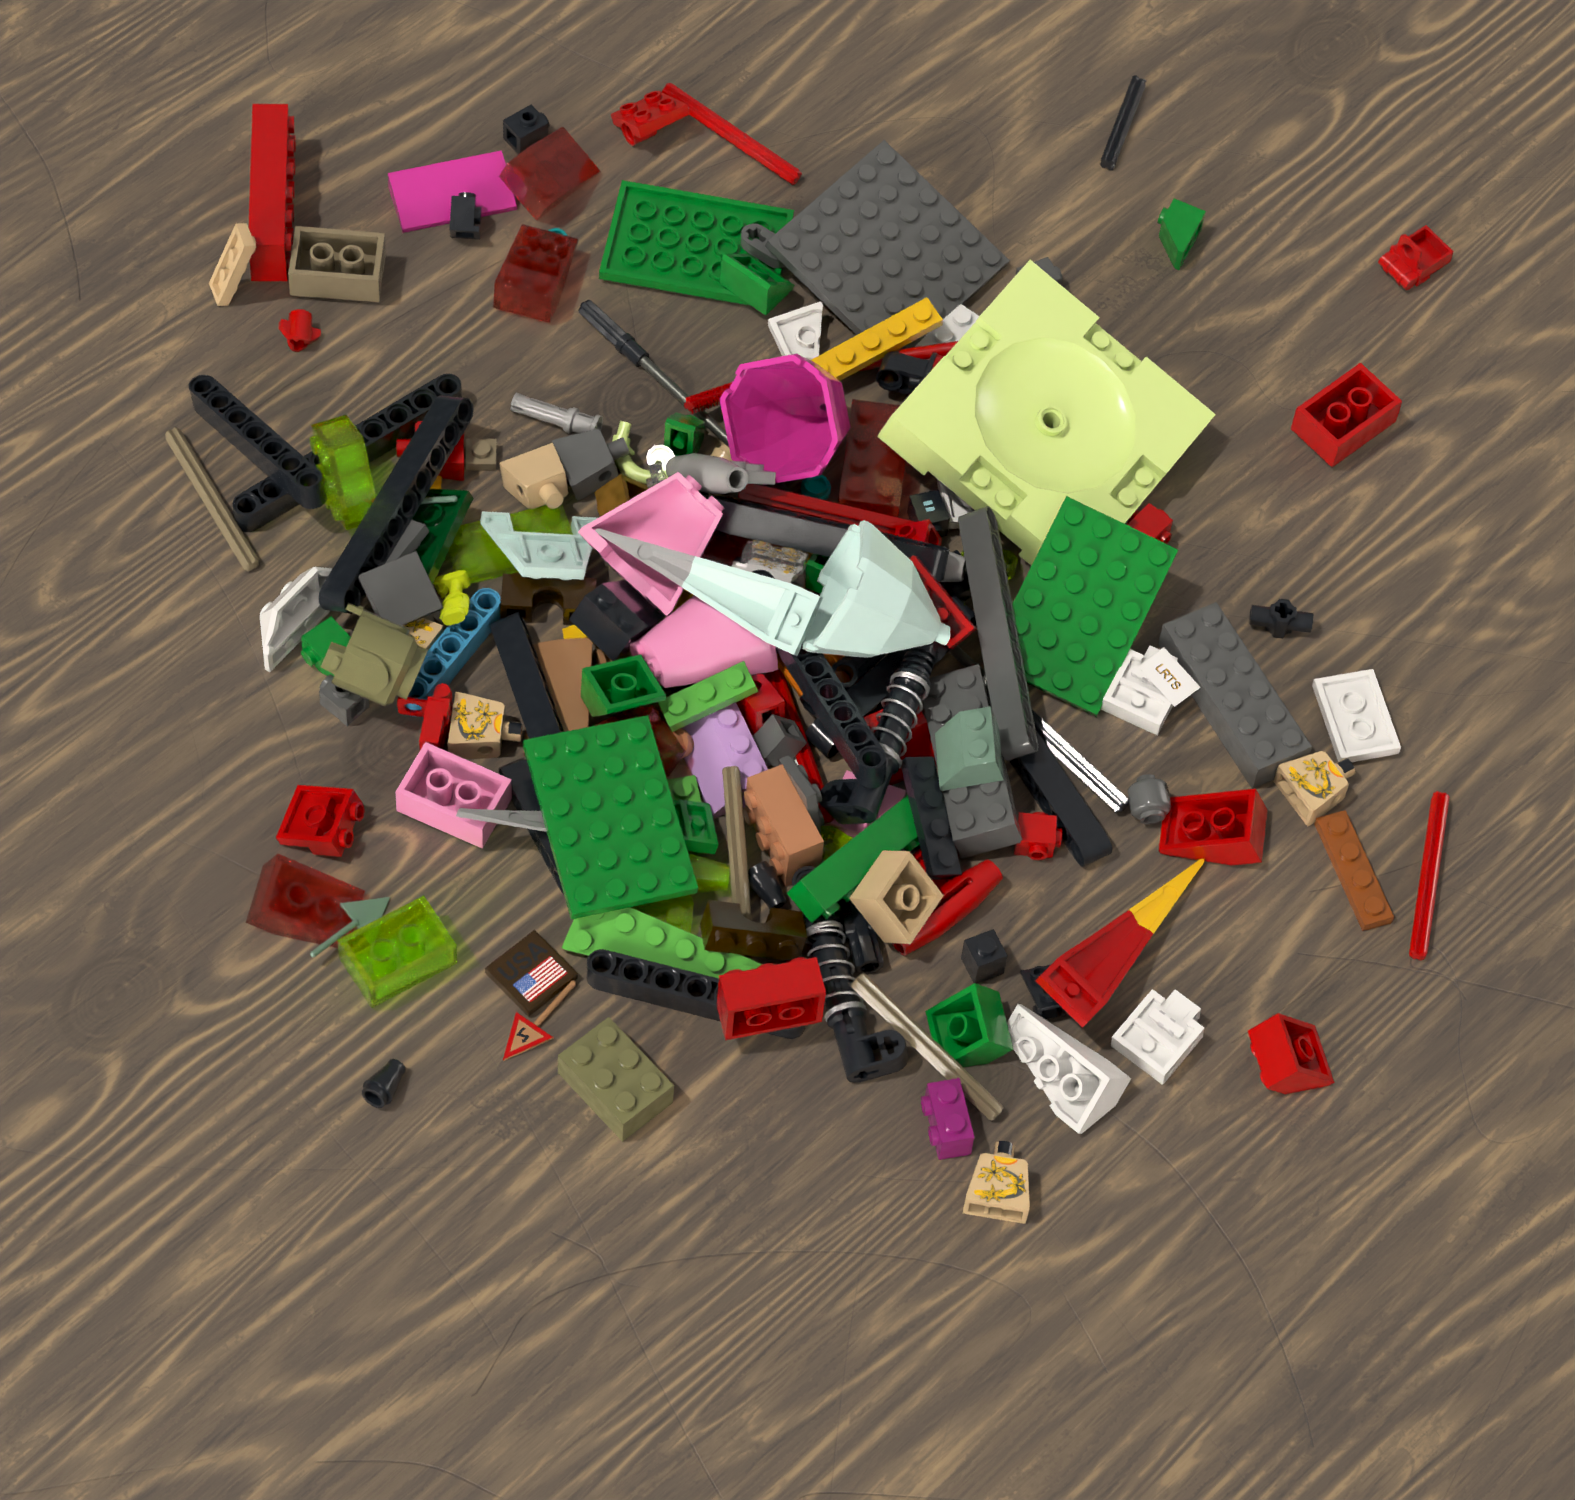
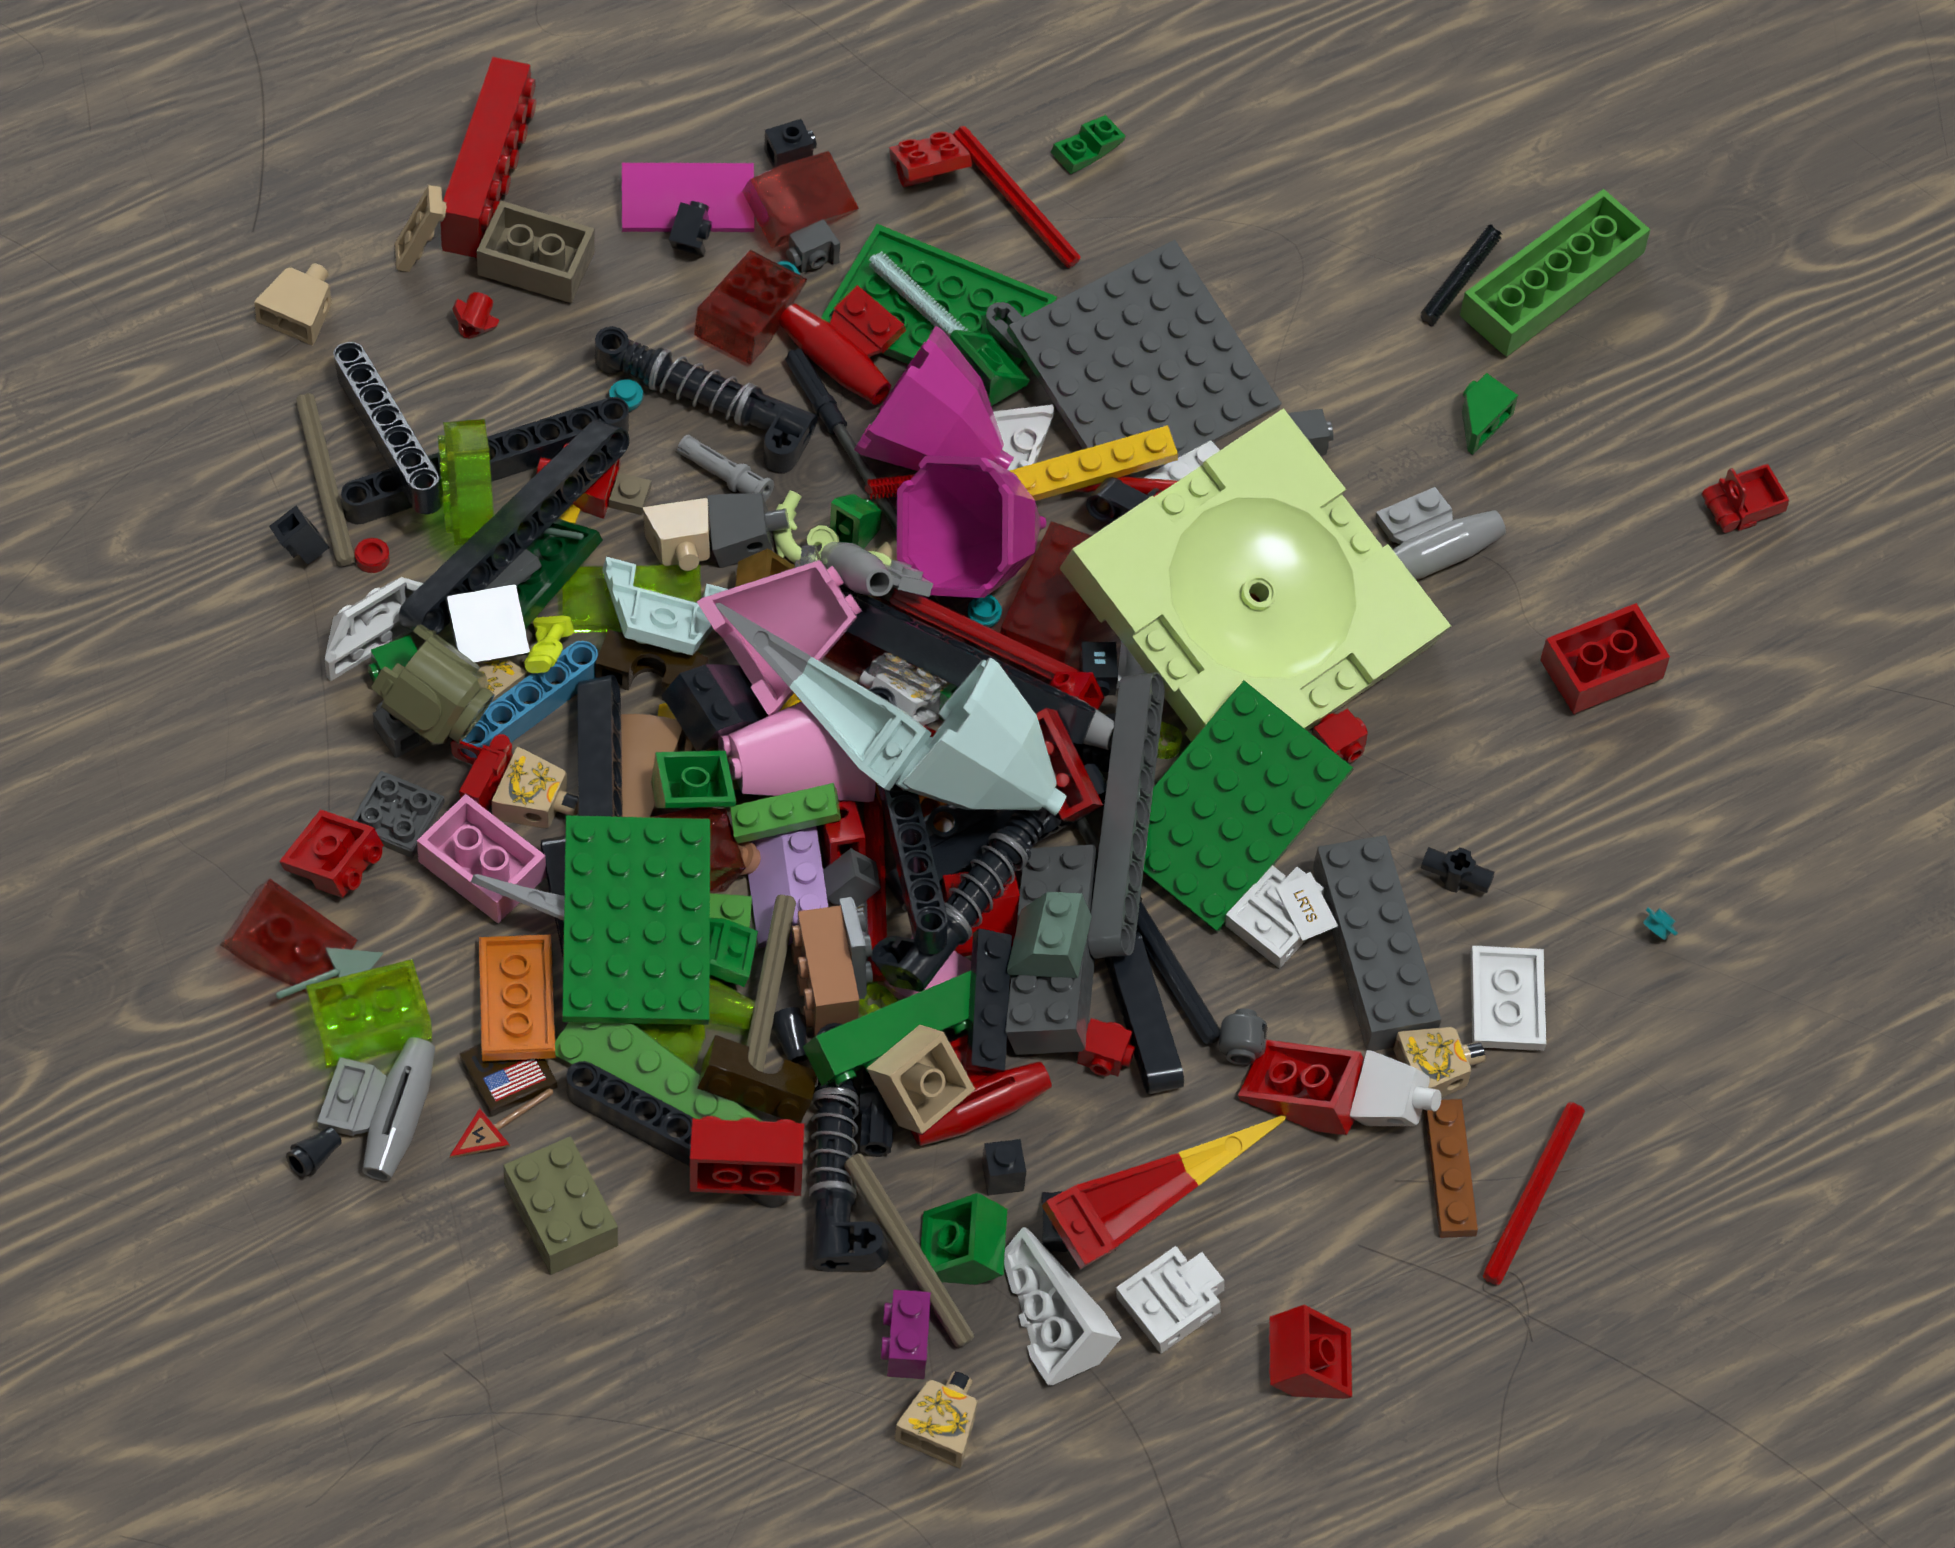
camera: 15 degrees right, 0 degrees up
none -> tan torso [254,263,331,346]
none -> black brick [269,505,330,564]
none -> light grey plate [317,1037,435,1181]
none -> dark grey tile [352,770,445,858]
none -> red tile [355,538,390,573]
none -> orange tile [479,934,555,1061]
none -> black piece [595,326,818,473]
none -> teal plate [609,379,643,412]
none -> red plate [779,285,906,405]
none -> dark grey brick [786,219,840,273]
none -> dark pink piece [854,326,1014,471]
none -> light aqua axle [869,251,968,338]
none -> green slope [1051,115,1126,174]
none -> white torso [1349,1050,1442,1126]
none -> light grey plate [1376,487,1506,579]
none -> bright green brick [1460,189,1651,357]
none -> teal plate [1643,907,1678,940]

